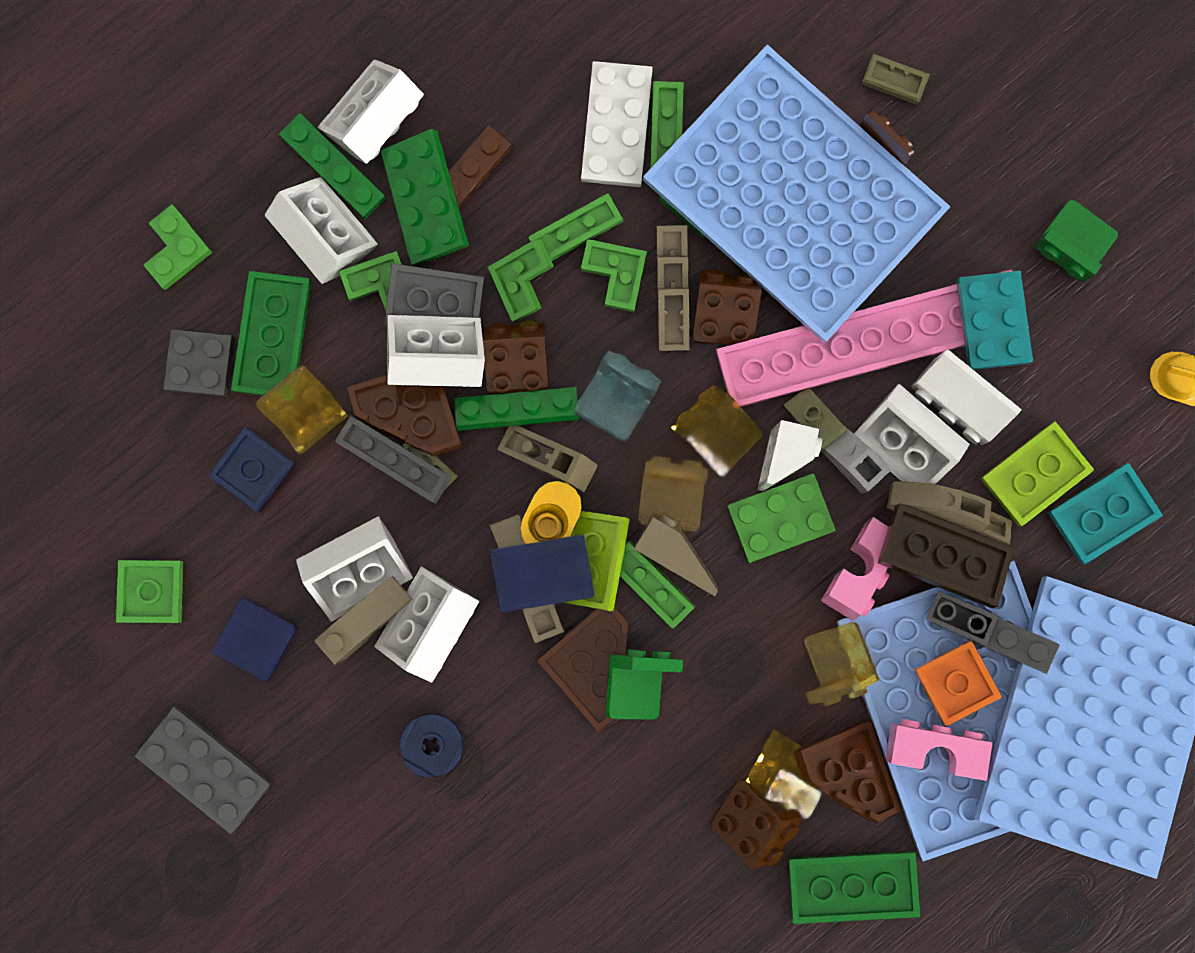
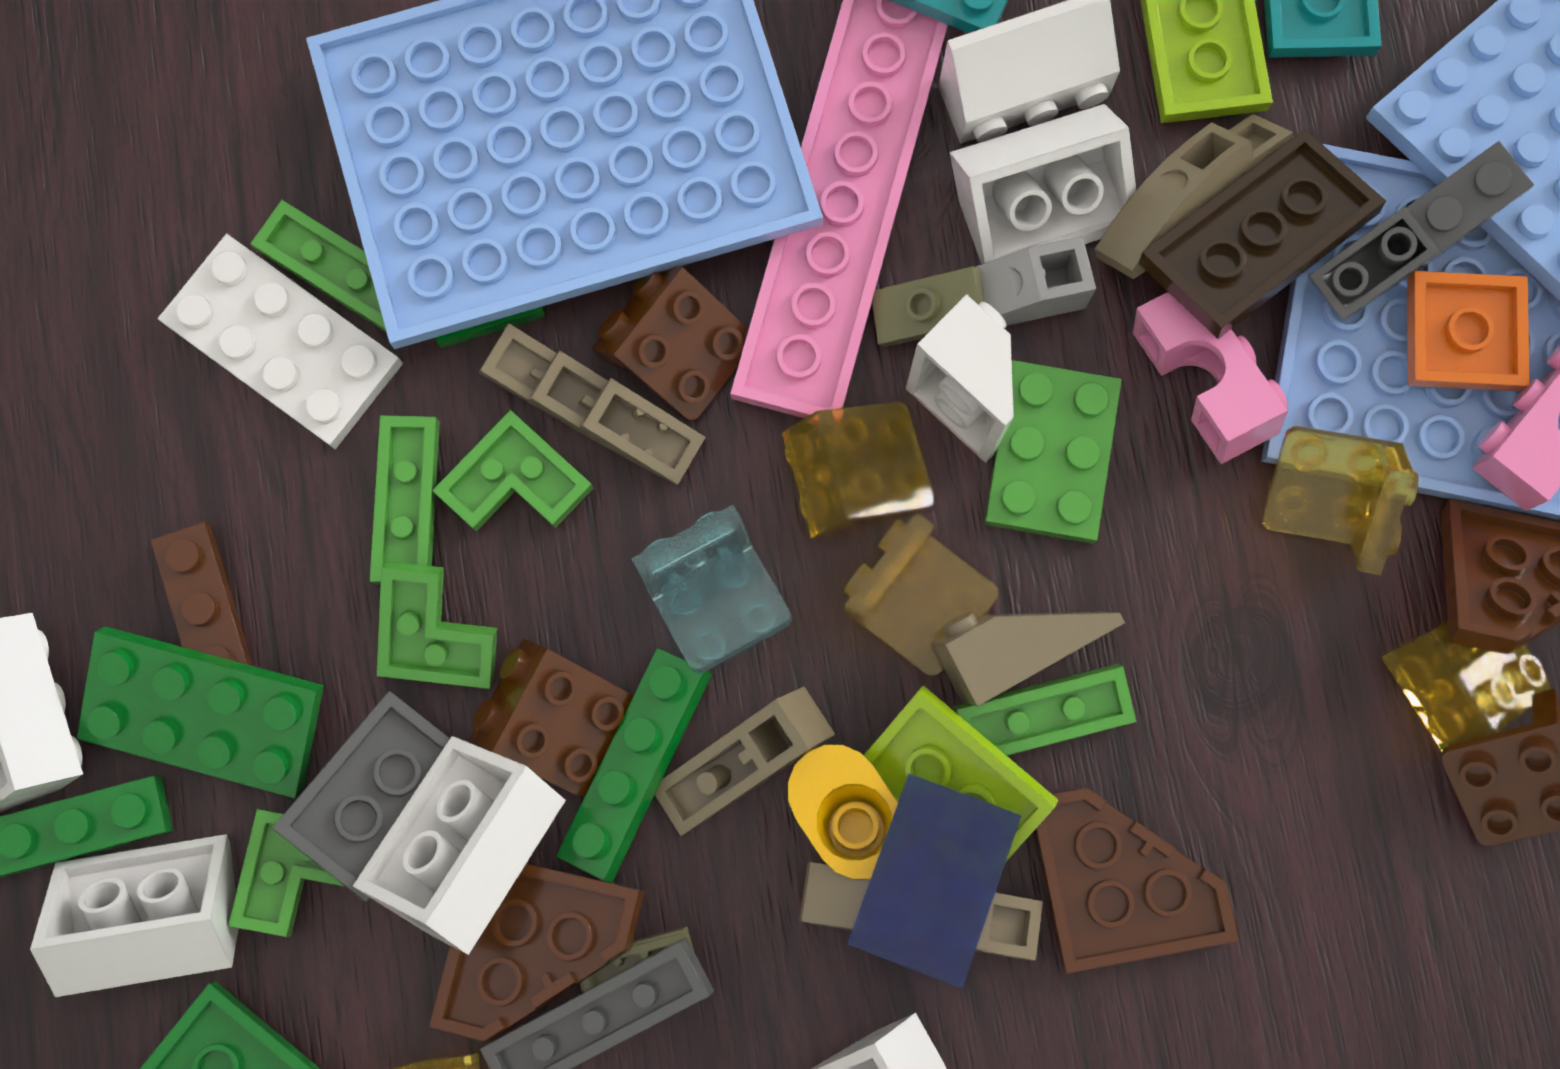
camera: 65 degrees left, 5 degrees down
green bracket [606,649,683,720] -> none

